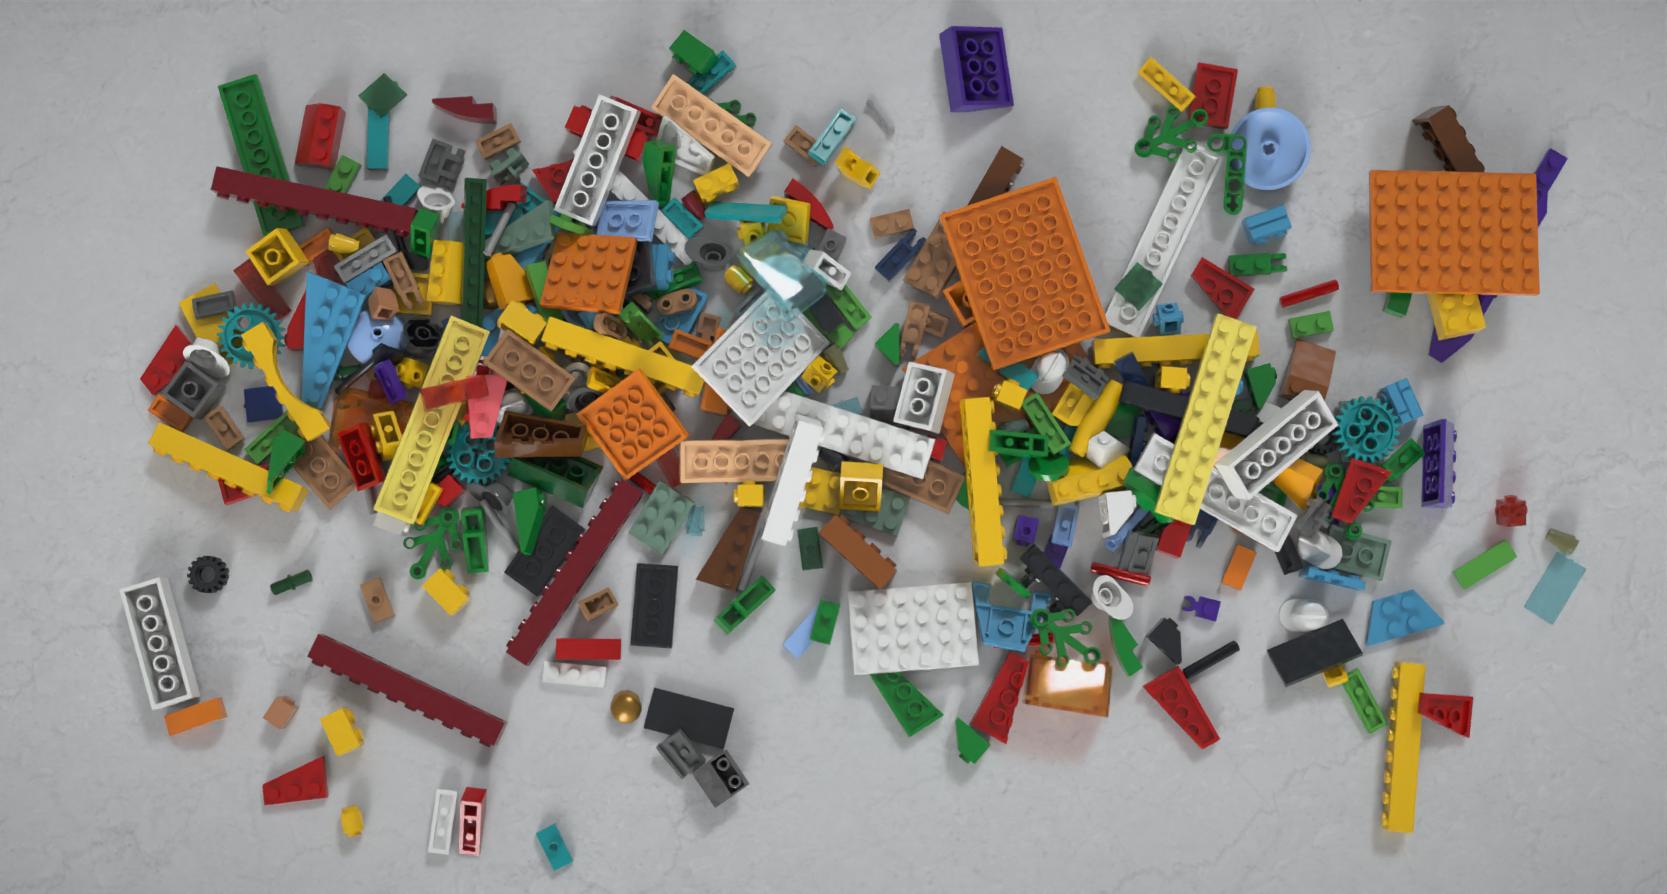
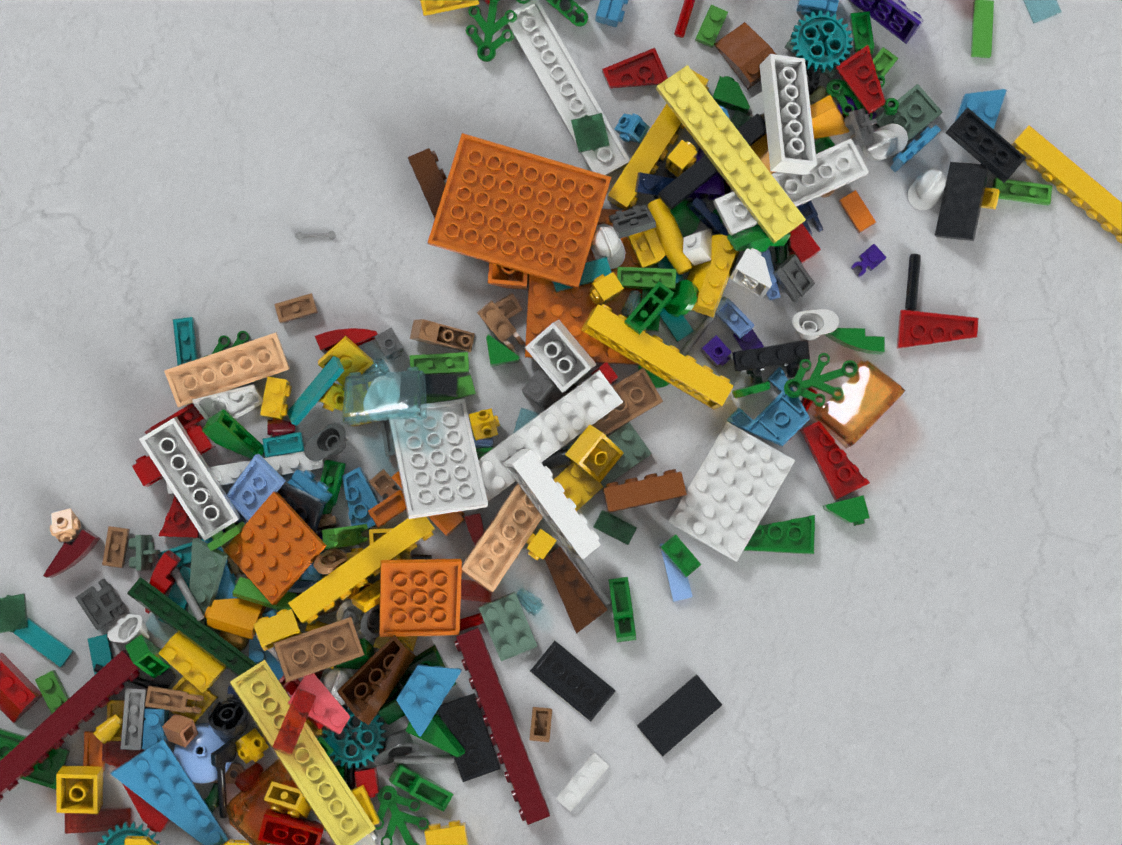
camera: 60 degrees left, 0 degrees up
dark purple plate [374,359,408,405] -> none
red slope [556,638,621,660] -> none
pearl gold hair [610,690,642,724] -> none
dark grey plate [656,728,706,779] -> none
medium nougat plate [657,289,698,316] -> none
green brick [669,30,719,78] -> none
flat silver slope [692,749,750,808] -> none
yellow brick [724,265,754,295] -> none
white slope [800,250,851,291] -> none
teal tile [807,108,857,166] -> none
olive cone [822,343,849,375] -> none
yellow brick [834,146,881,190] -> none
medium nougat plate [870,209,914,239] -> none
dark blue hinge [874,228,926,282] -> none
medium nougat plate [903,212,957,299] -> none
dark purple slope [939,26,1014,112] -> none
red axle [1090,562,1151,587] -> none
black slope [1145,618,1182,665] -> none
green hinge [1228,253,1287,276] -> none
black hinge [1274,533,1304,575] -> none
red wing [1418,692,1473,738] -> none
none -> light nougat brick [50,508,81,542]
none -> dark azure wing [396,665,462,737]
none -> medium nougat slope [410,319,475,352]
none -> black tile [945,107,1026,183]

